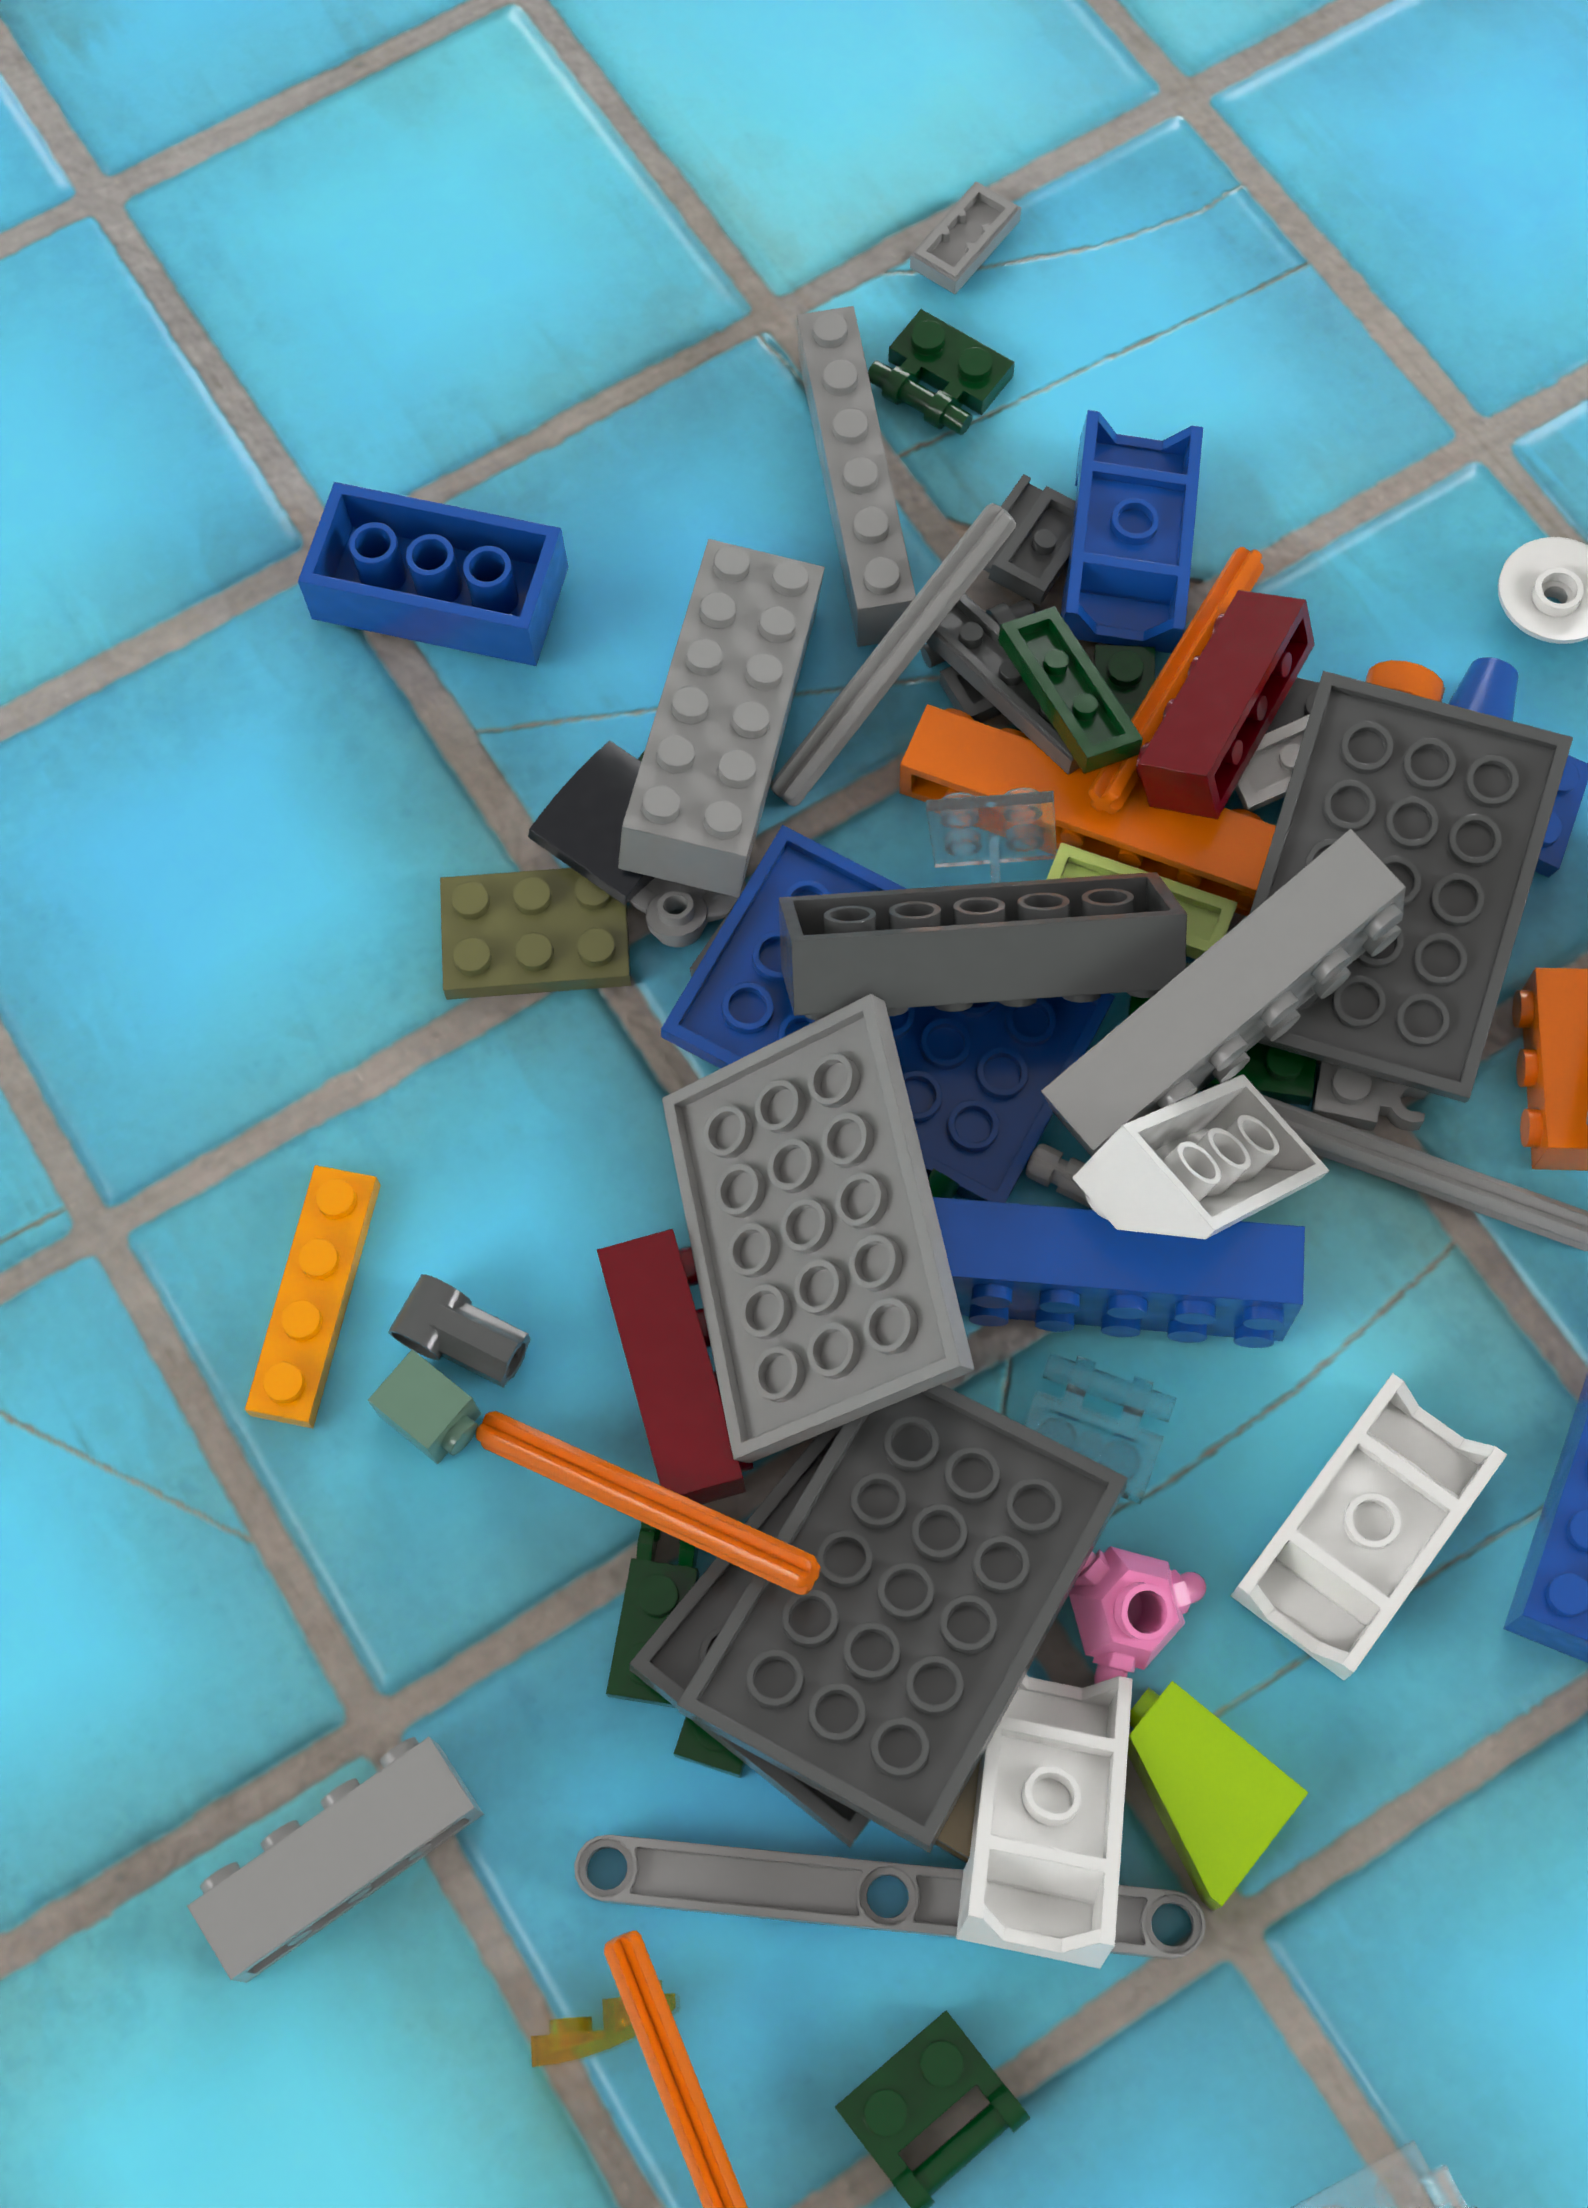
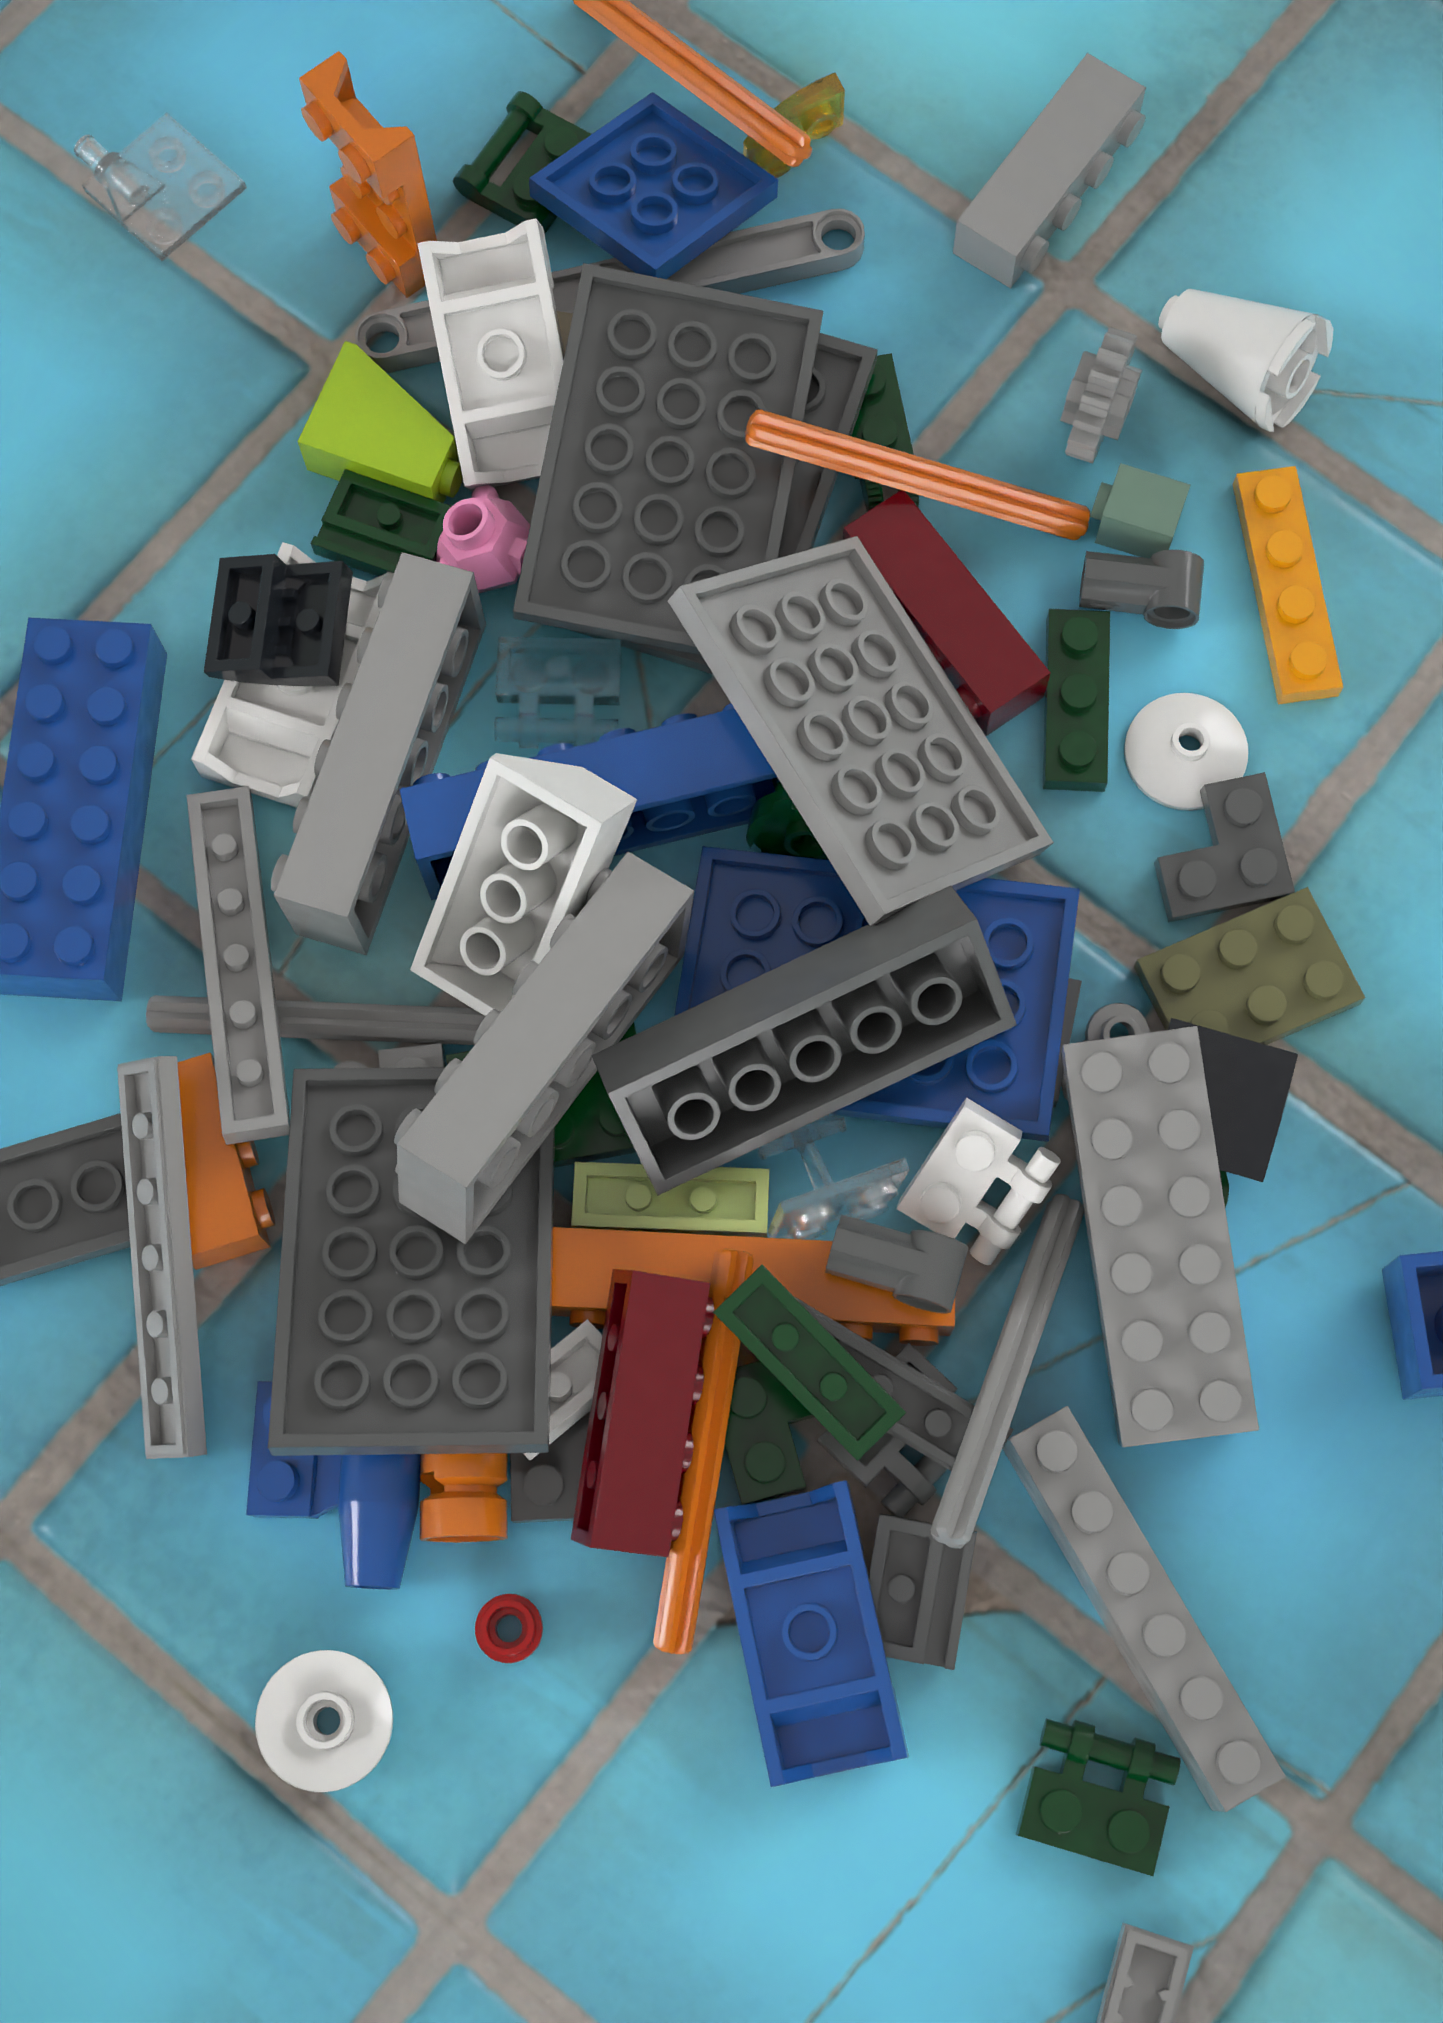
camera: 160 degrees right, 5 degrees up
none -> light grey plate [186,786,290,1145]
none -> black slope [204,554,353,686]
none -> light grey brick [271,552,486,955]
none -> orange piece [299,51,437,298]
none -> dark green plate [310,469,452,577]
none -> red plate [475,1594,543,1663]
none -> blue plate [529,92,779,279]
none -> dark grey piece [825,1214,969,1314]
none -> white plate [897,1097,1061,1265]
none -> dark green plate [1043,609,1110,792]
none -> light grey gear [1060,327,1142,464]
none -> white dish [1124,693,1248,811]
none -> dark grey plate [1154,772,1295,922]
none -> white cone [1158,289,1334,432]

